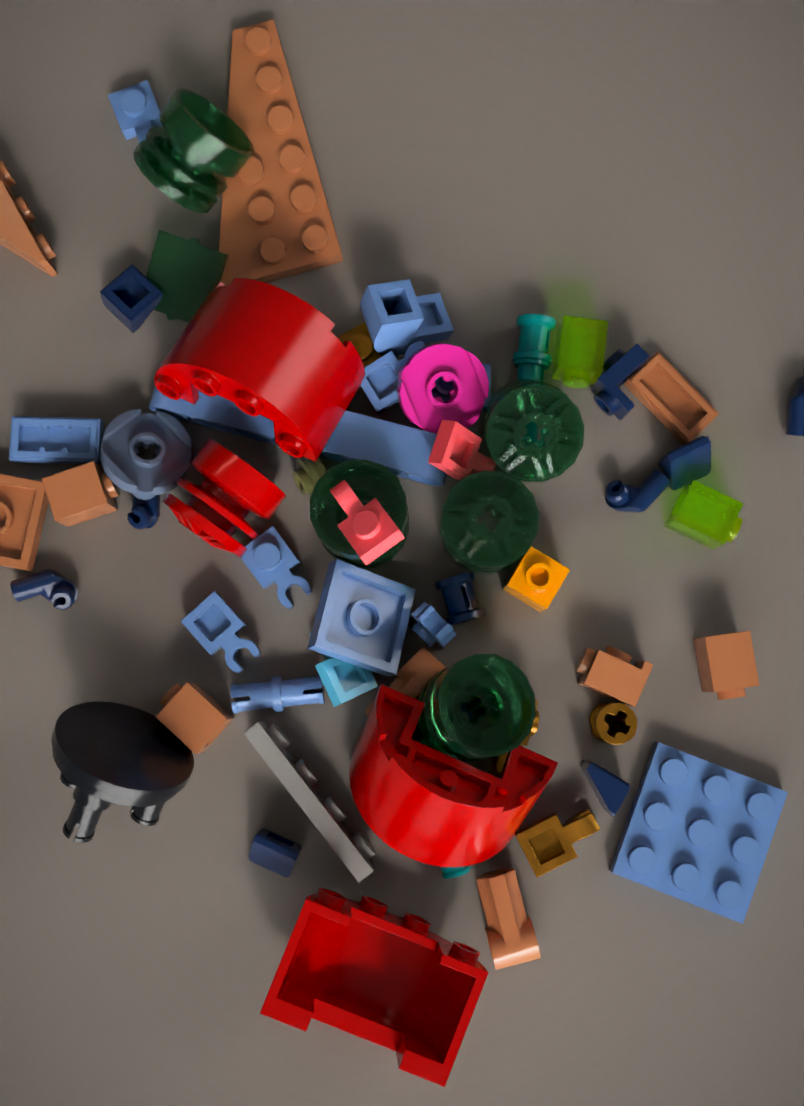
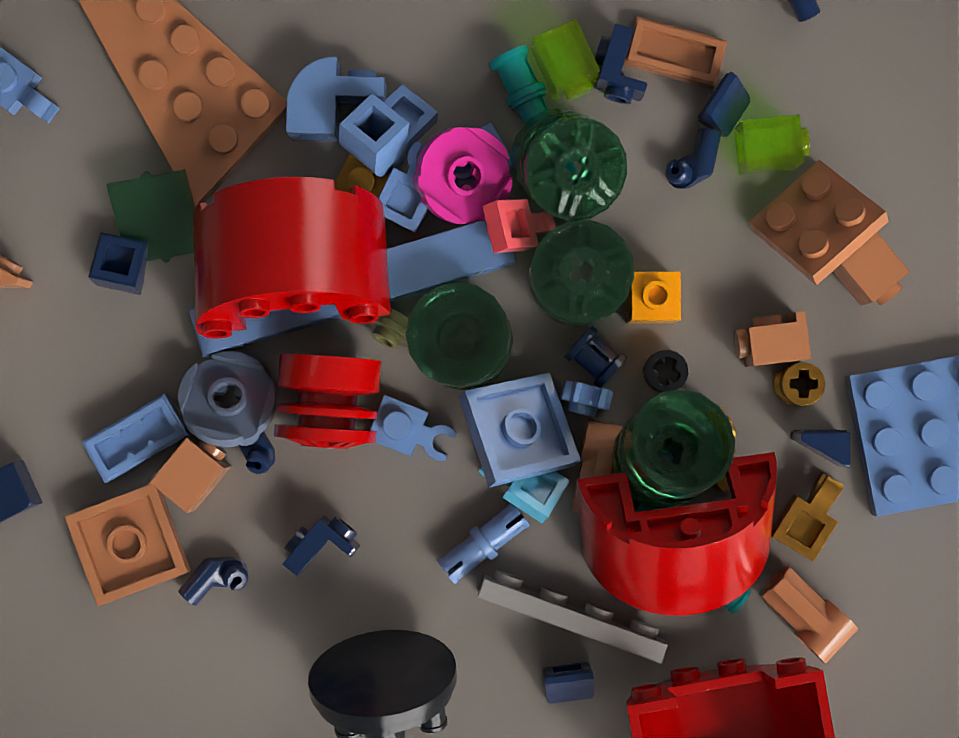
camera: 30 degrees left, 5 degrees up
clear green wheel [133,88,255,213] -> none
nougat brick [155,682,234,754] -> none
medium blue plate [180,591,261,673] -> none
coral plate [329,479,405,566] -> none
none -> dark blue bracket [282,516,360,576]
none -> medium blue brick [286,57,387,142]
none -> black bush [643,350,688,393]
none -> nougat plate [749,160,889,286]

